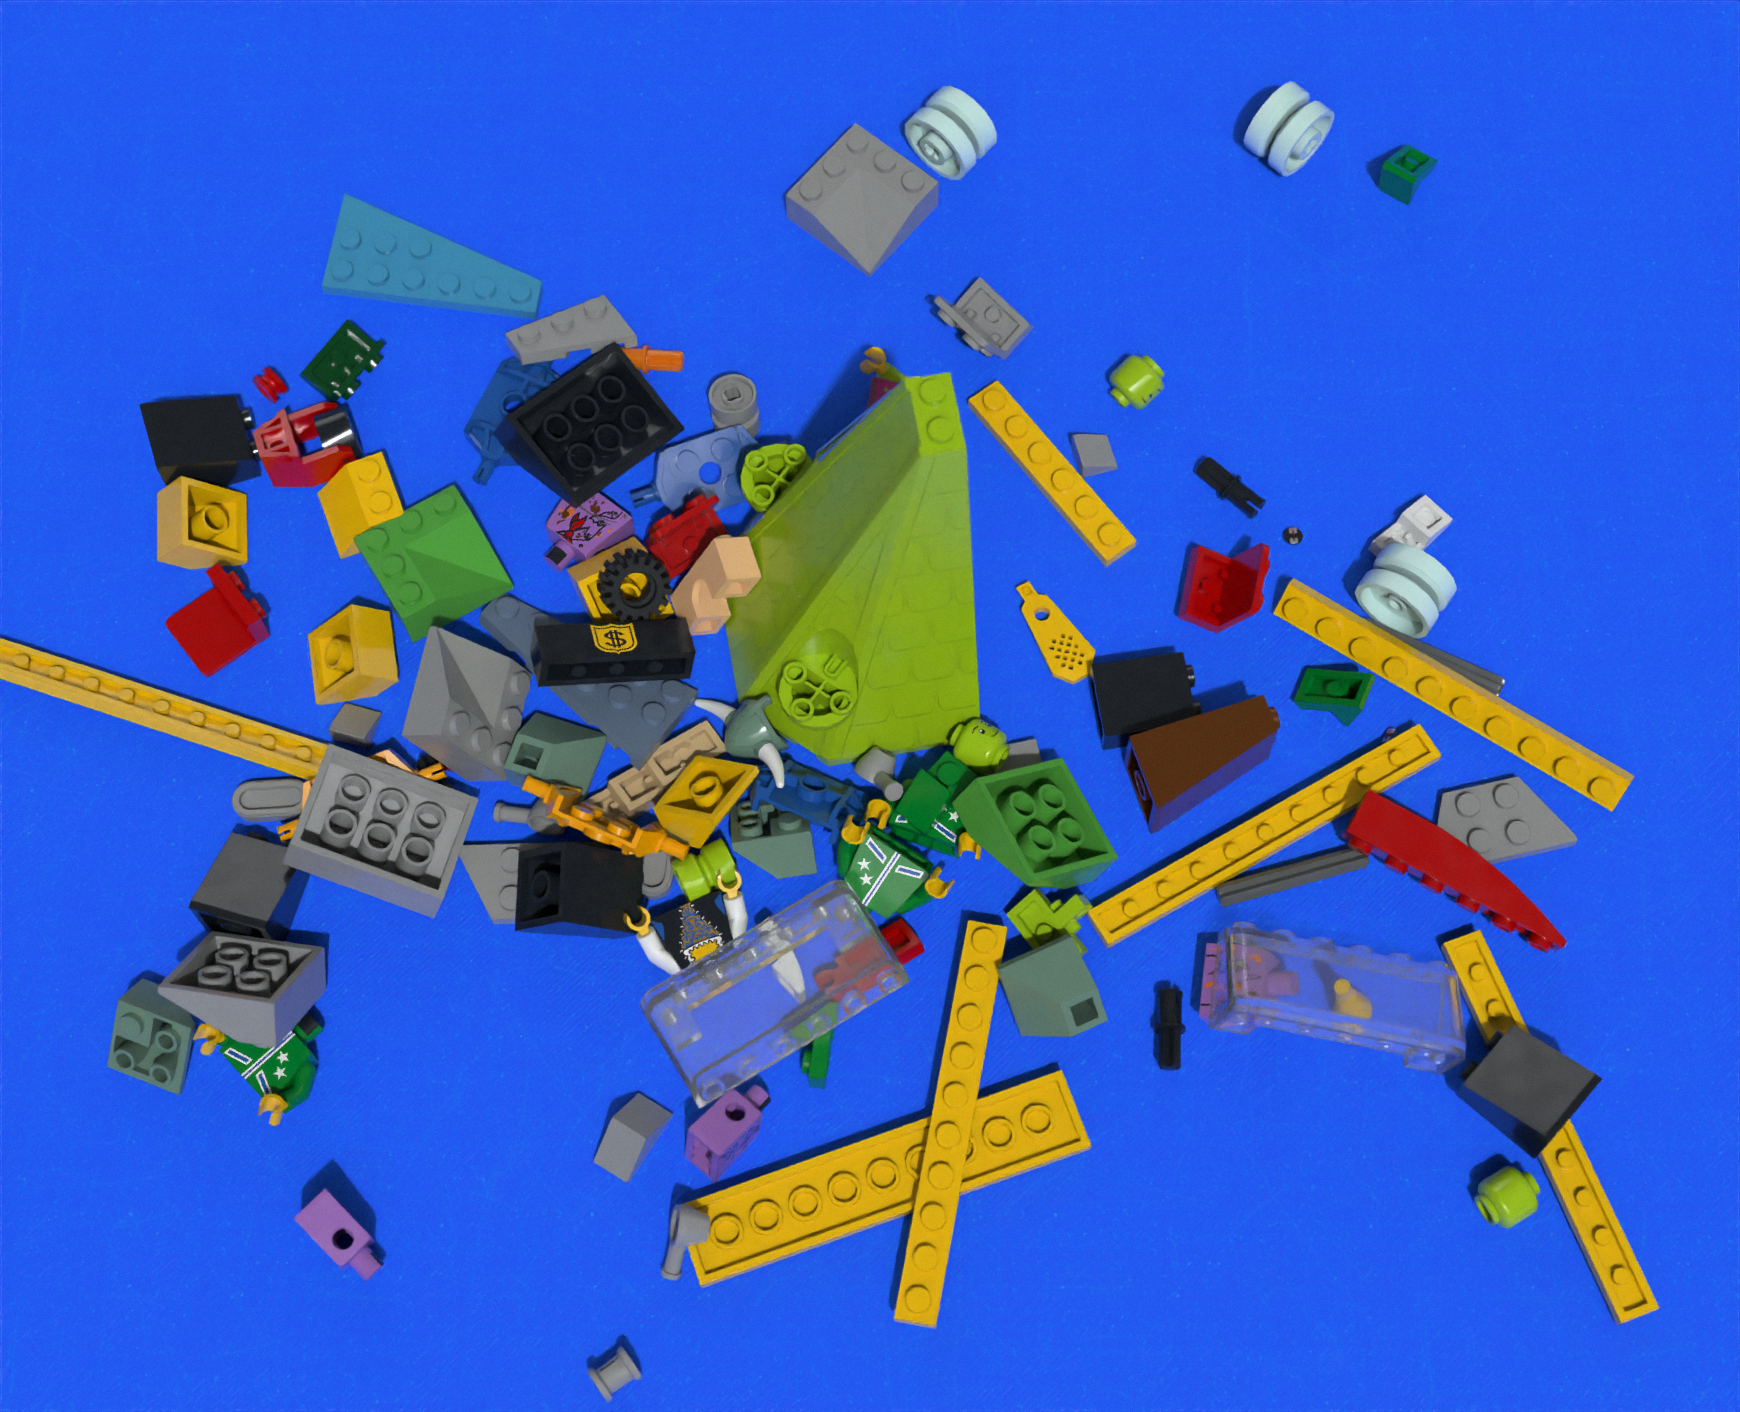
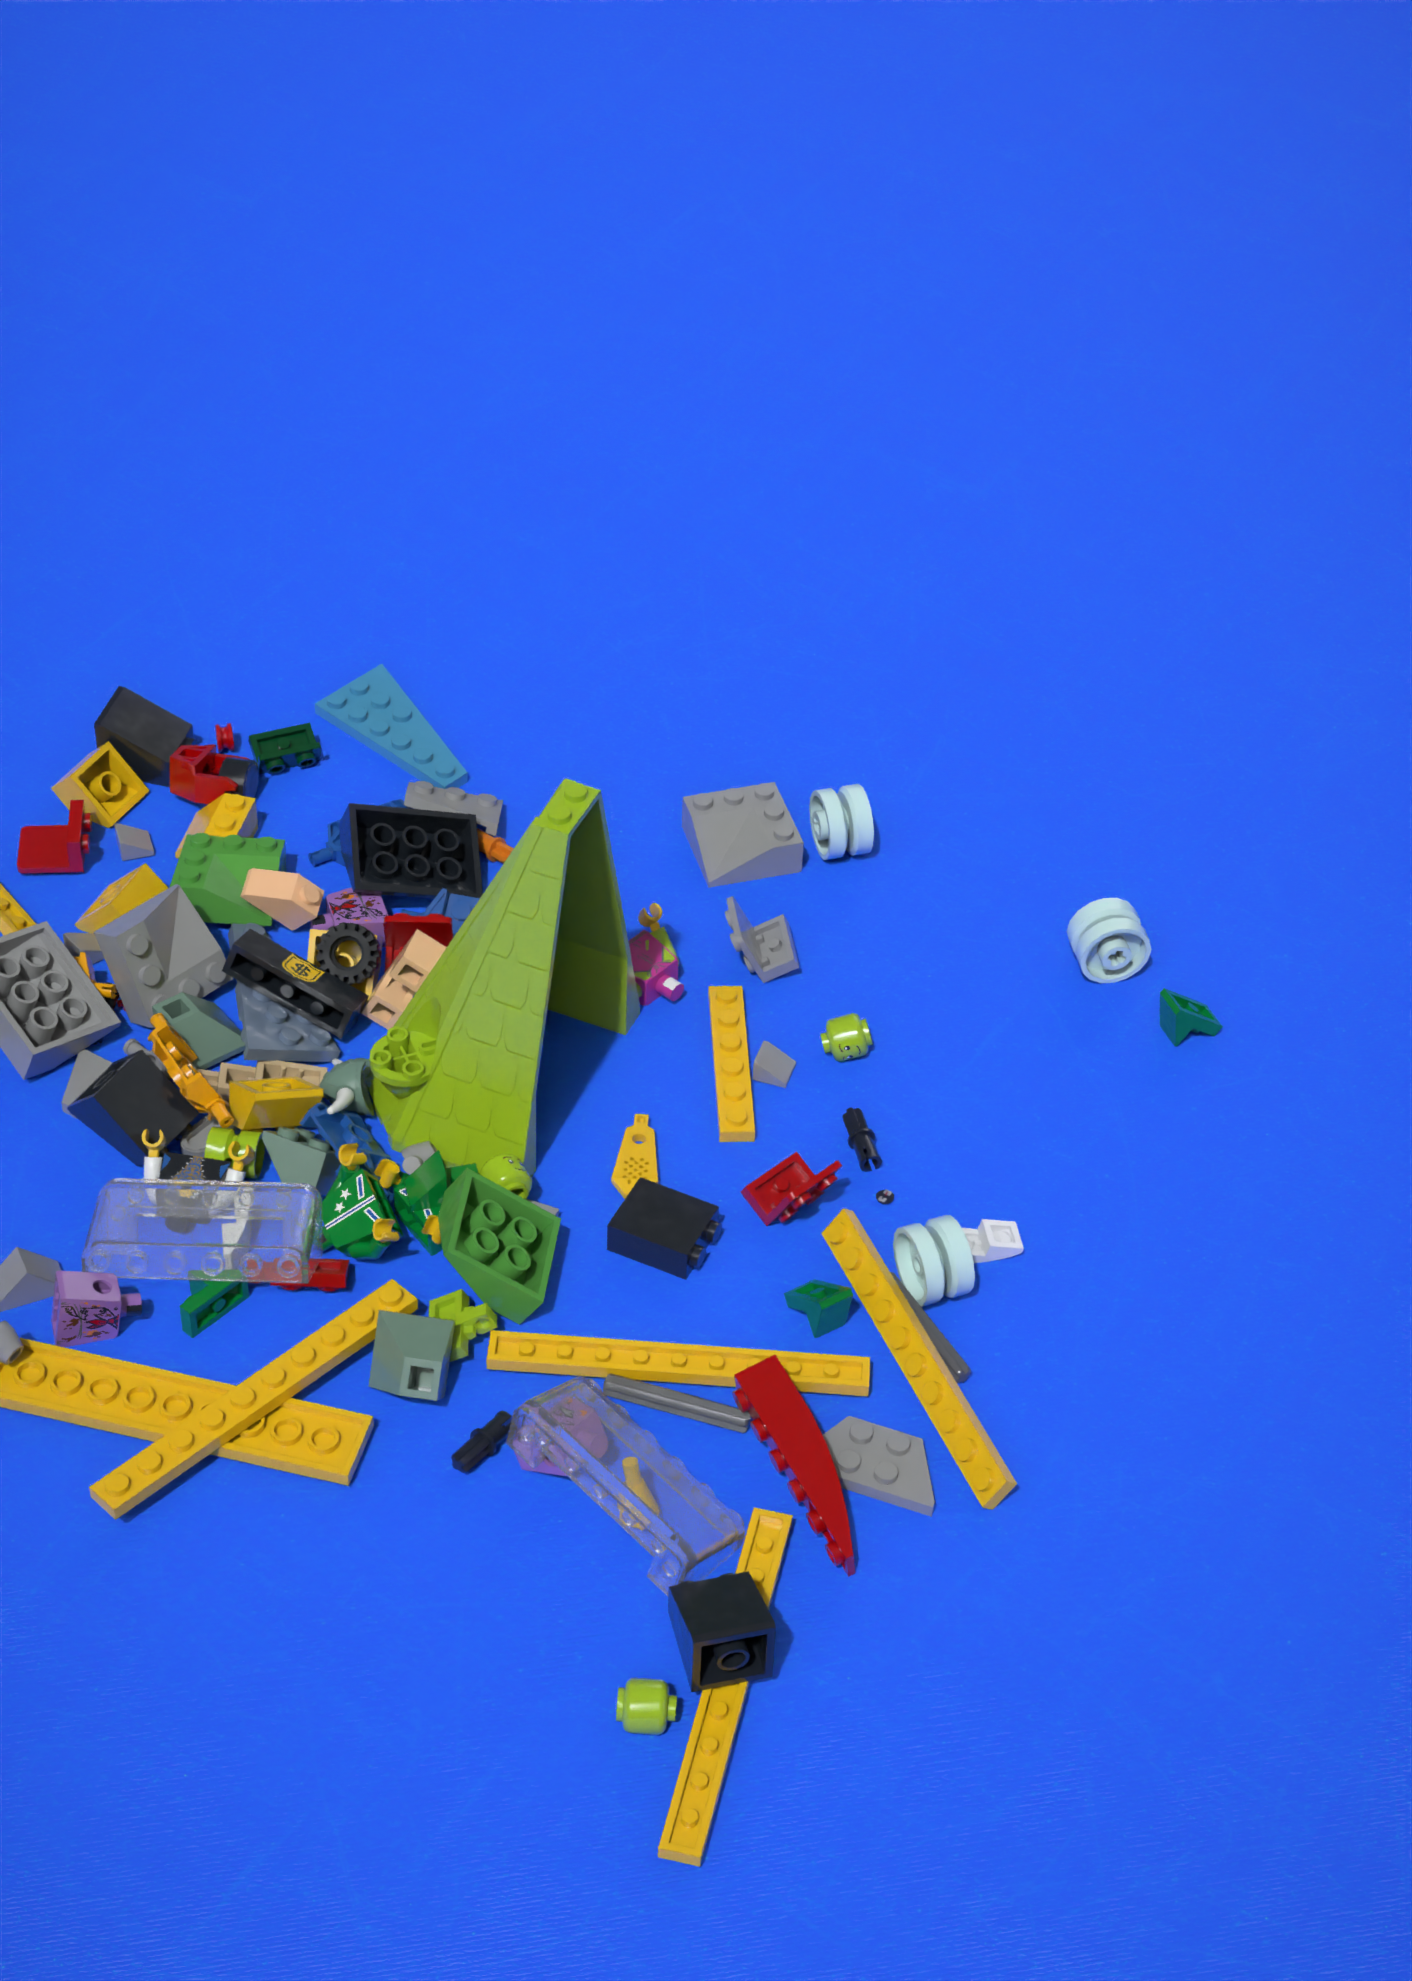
camera: 30 degrees right, 25 degrees down
reddish brown slope [1124,695,1280,834] -> none
none -> light grey slope [114,823,154,861]
none -> light nougat slope [240,868,324,931]

